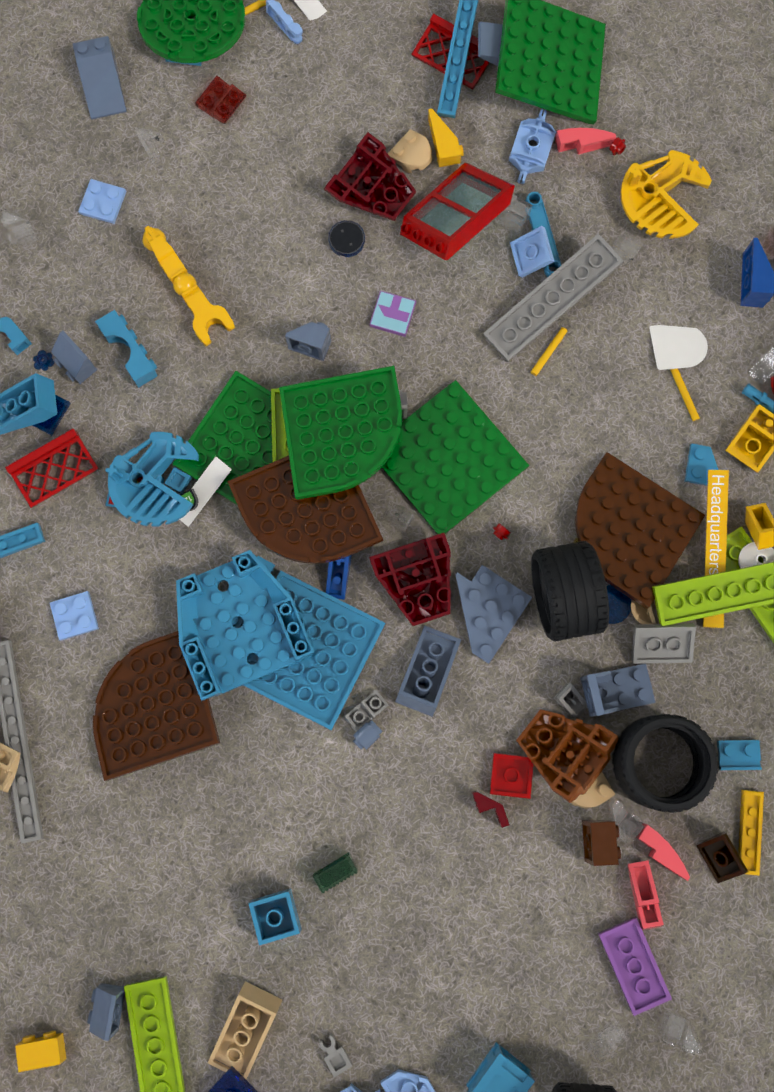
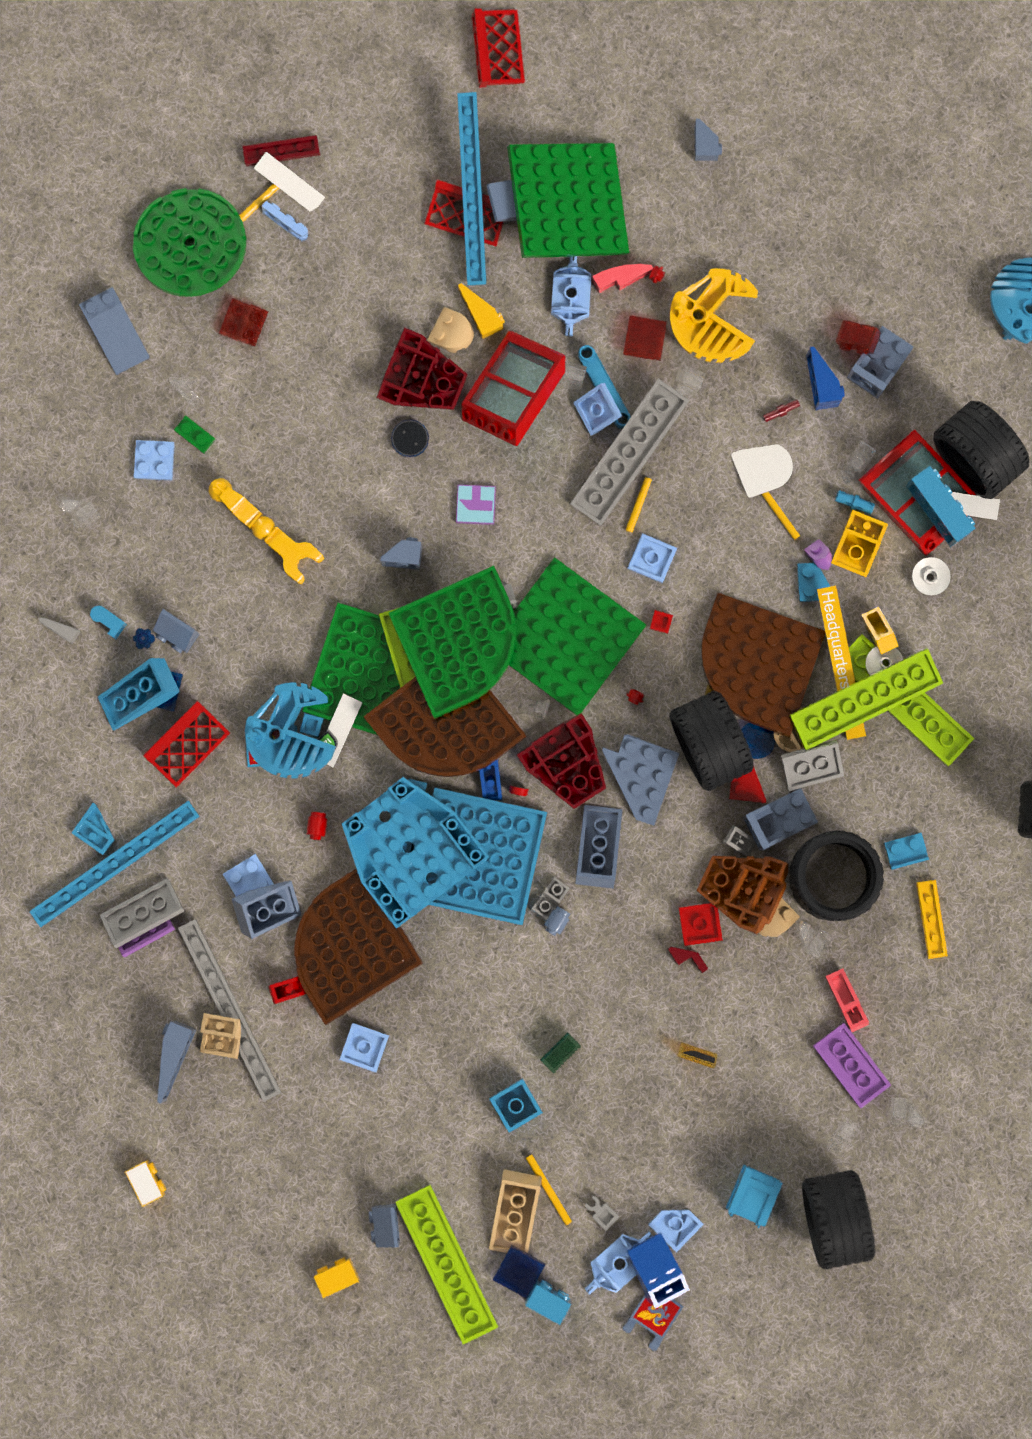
camera: 15 degrees left, 5 degrees up
dark azure arch [95,310,157,388] -> none
reddish brown slope [582,820,621,866] -> none
coral slope [635,823,690,881] -> none
dark brown slope [696,831,748,883] -> none
none -> green plate [174,415,216,454]
none -> sand blue slope [231,880,301,939]
none -> red slope [268,977,306,1004]
none -> red brick [306,812,328,840]
none -> light blue plate [340,1023,389,1072]
none -> red tile [509,785,529,796]
none -> yellow bar [526,1154,572,1225]
none -> clear red slope [623,315,667,361]
none -> light blue tile [627,533,677,583]
none -> red plate [650,610,673,634]
none -> clear yellow slope [677,1042,717,1069]
none -> sand blue slope [695,119,722,161]
none -> red wing [729,767,767,803]
none -> dark red bar [763,399,800,422]
none -> medium lavender plate [804,539,832,570]

